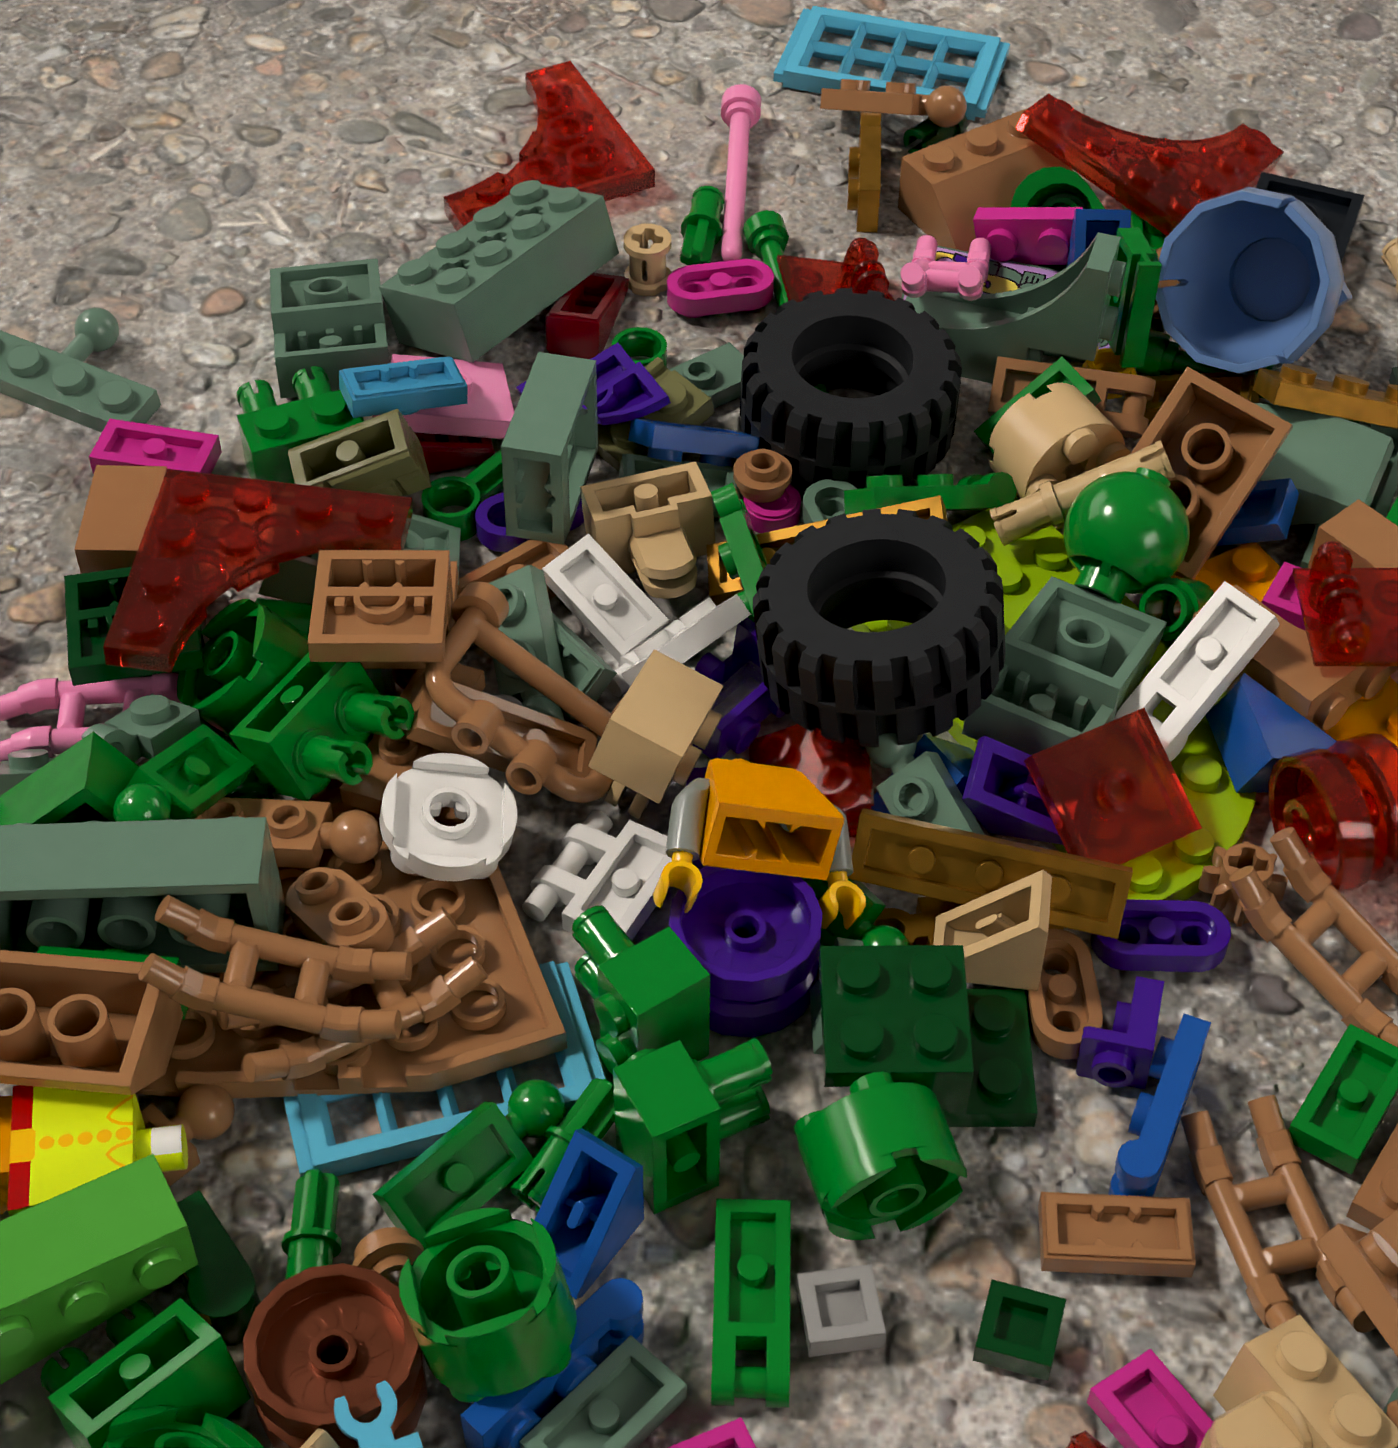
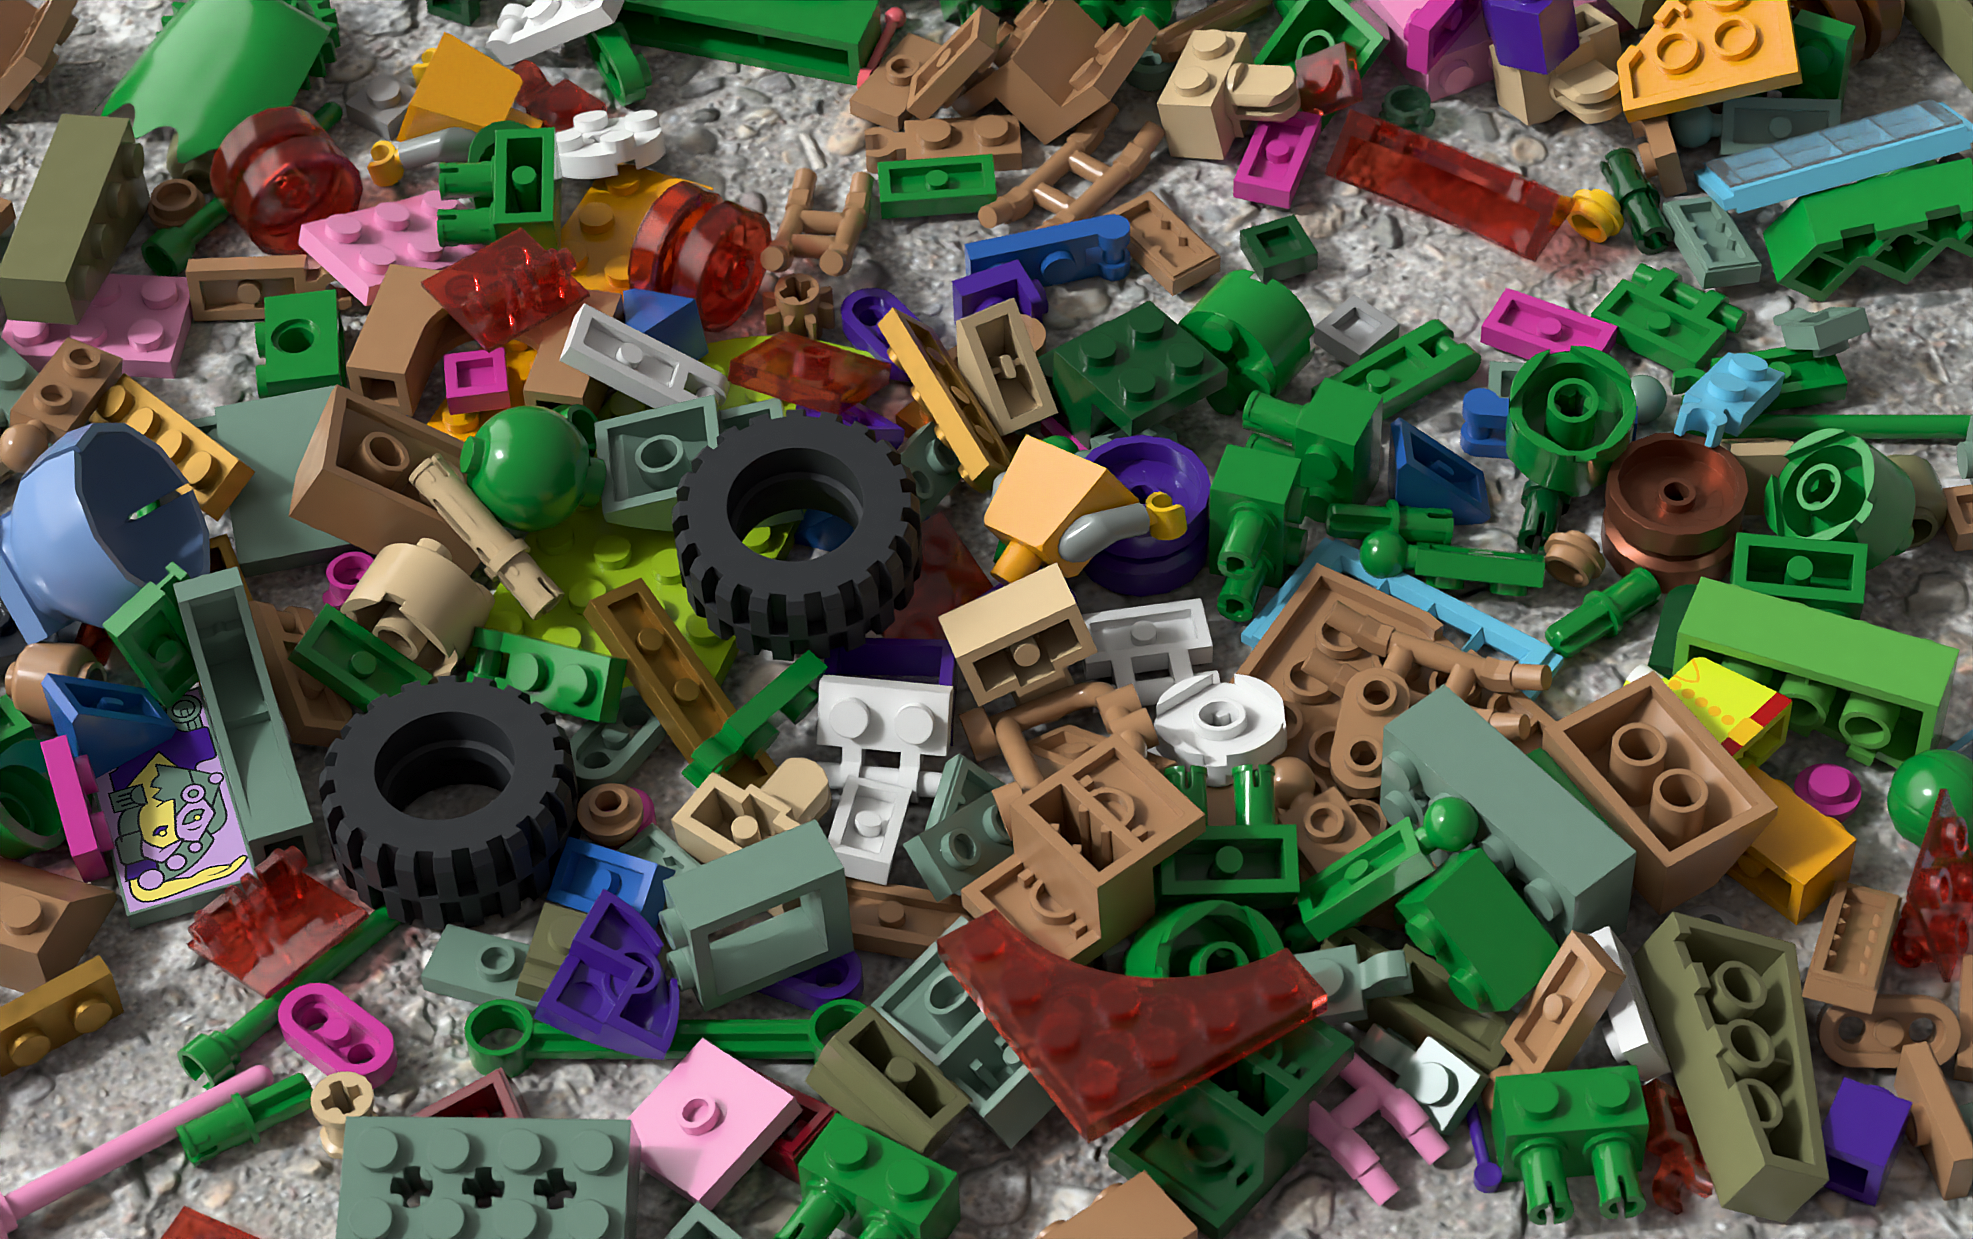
camera: 125 degrees left, 0 degrees up
medium nougat piece [138,895,412,1043] -> none
dark azure plate [339,356,468,418] -> none
bright pink piece [900,235,991,301] -> none

